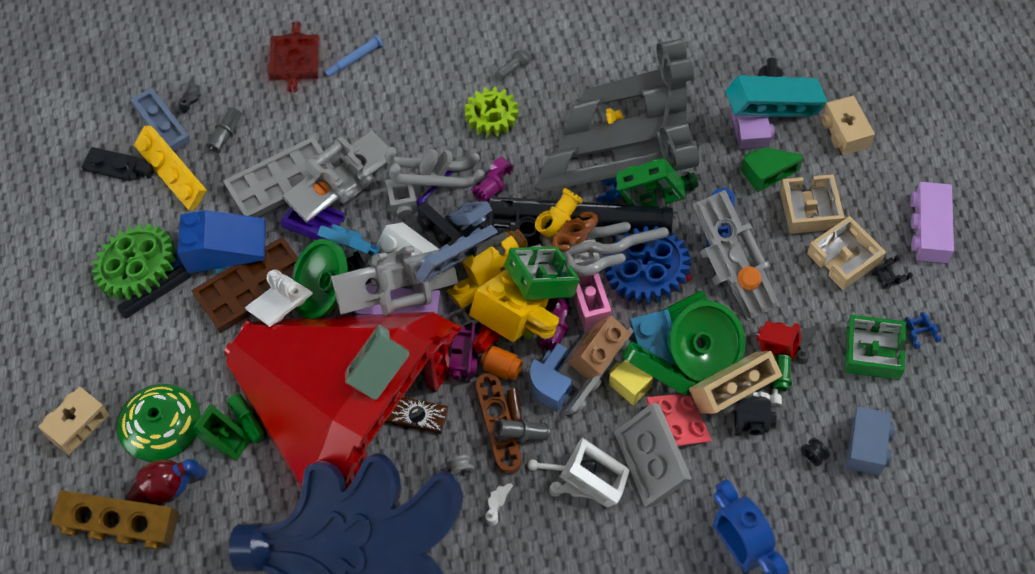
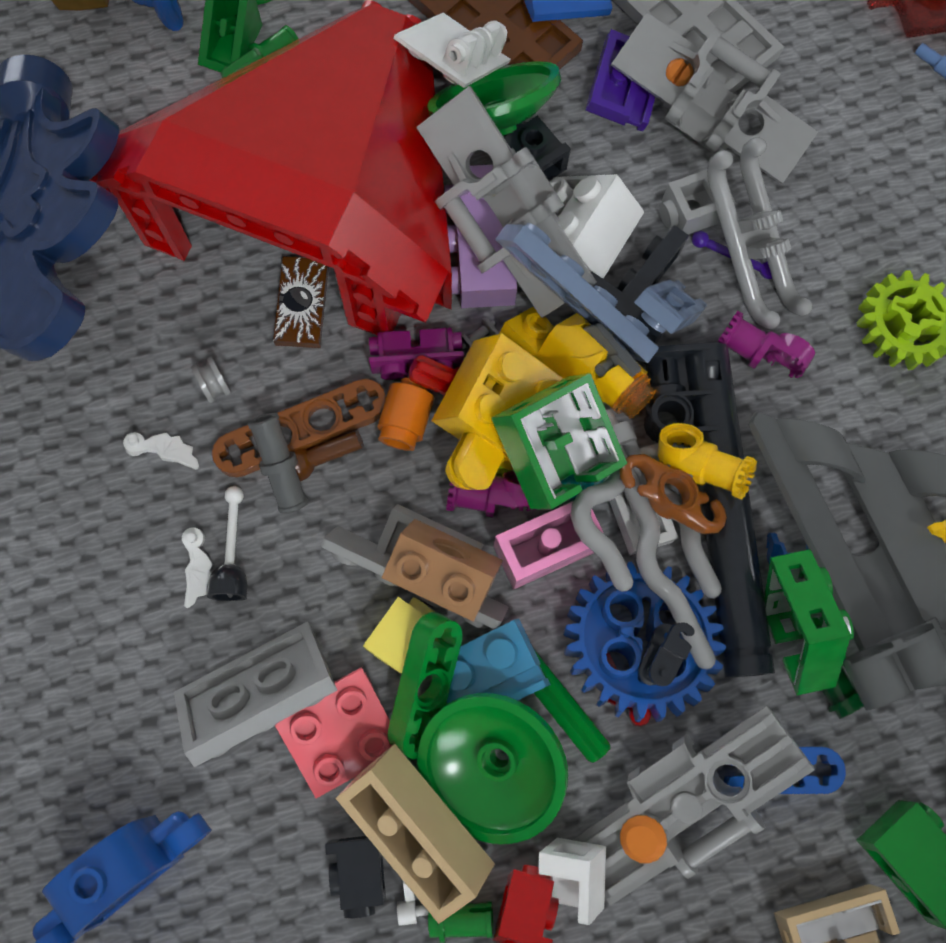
camera: 75 degrees right, 15 degrees up
dark azure plate [317,224,380,256] -> none
sand green panel [345,325,409,400] -> none
medium blue brick [530,343,572,412] -> none
white tile [560,438,630,507] -> none
none -> white panel [539,838,606,925]
none -> black piece [638,622,695,686]

